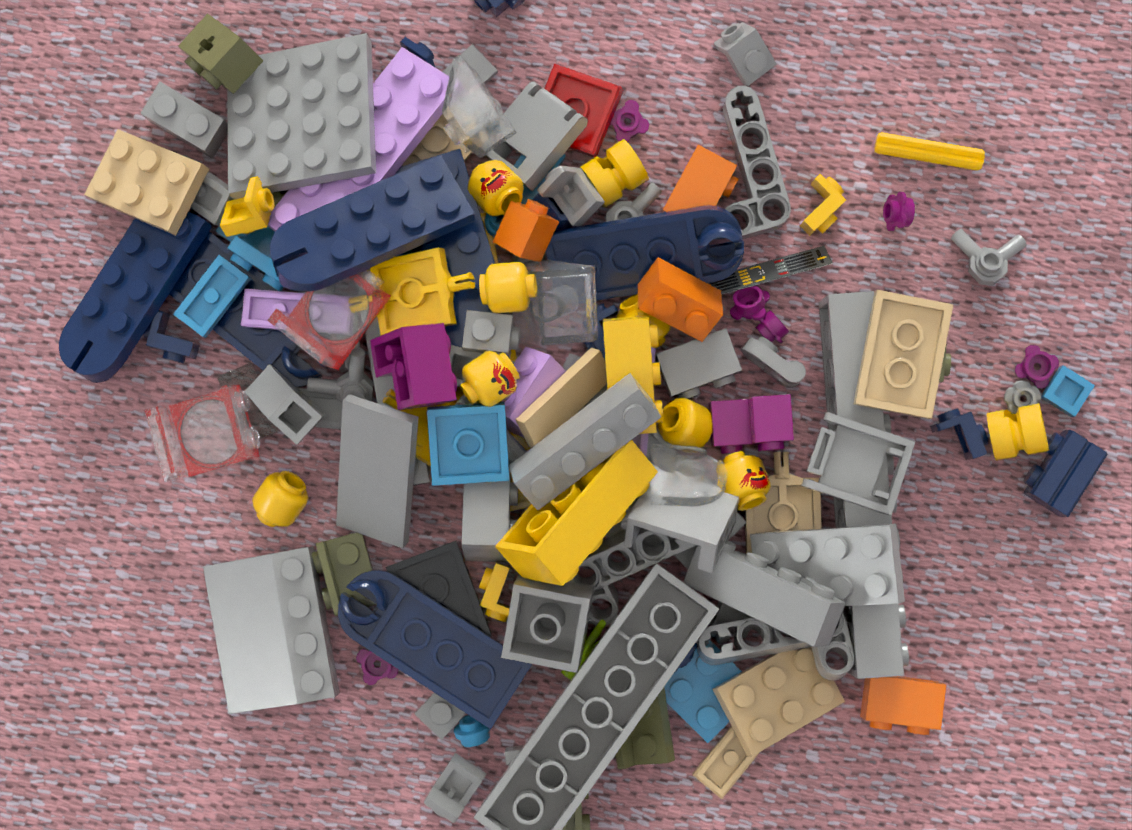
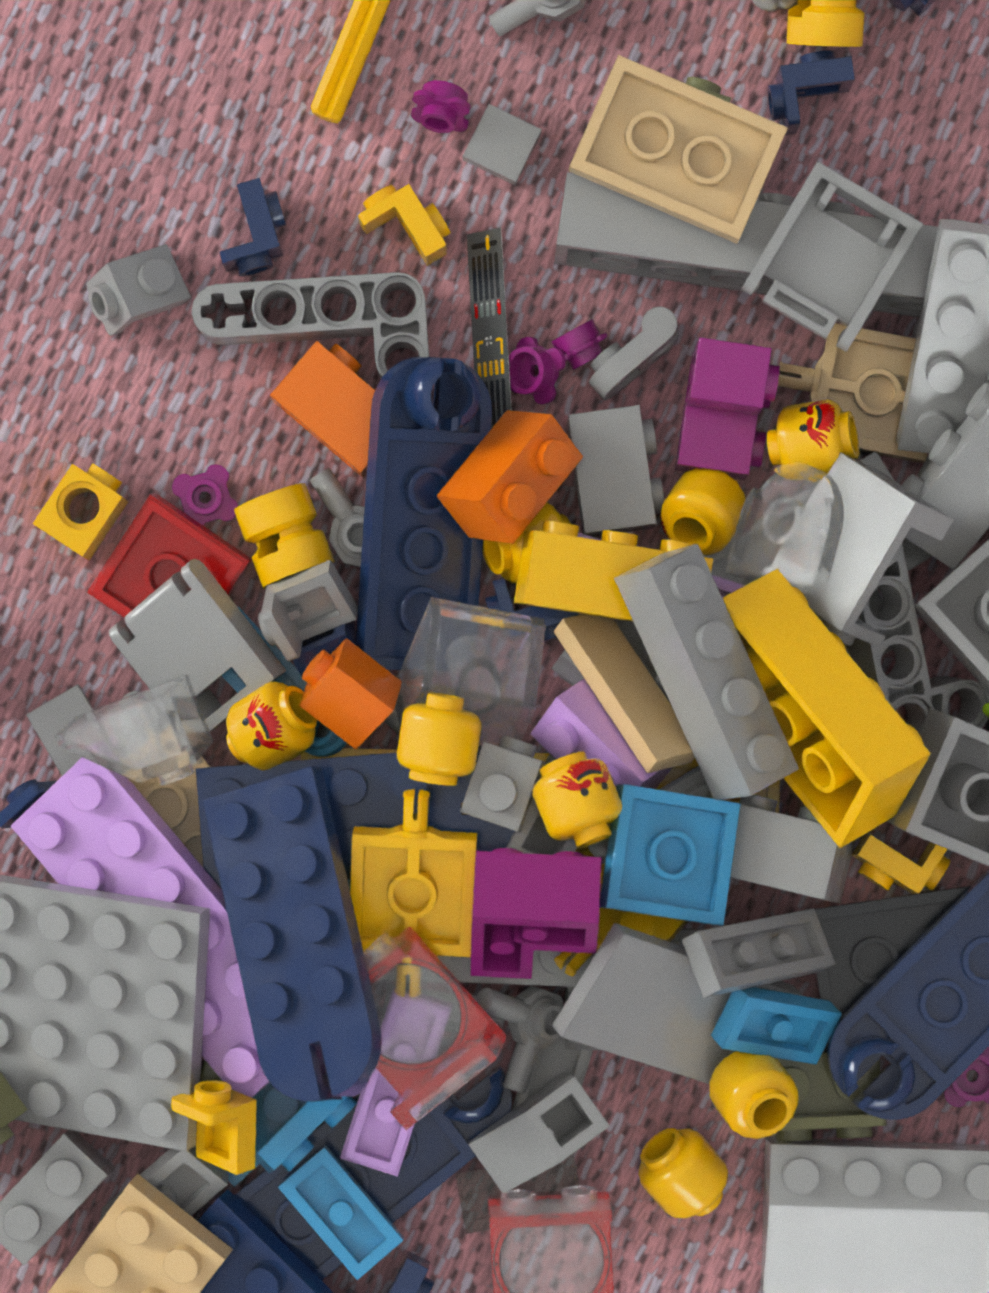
camera: 80 degrees left, 0 degrees up
none -> yellow brick [32,463,128,561]
none -> dark blue bracket [219,178,286,277]
none -> light grey tile [463,104,542,186]
none -> light grey plate [682,908,836,998]
none -> yellow head [709,1051,798,1139]
none -> dark azure plate [711,987,842,1065]

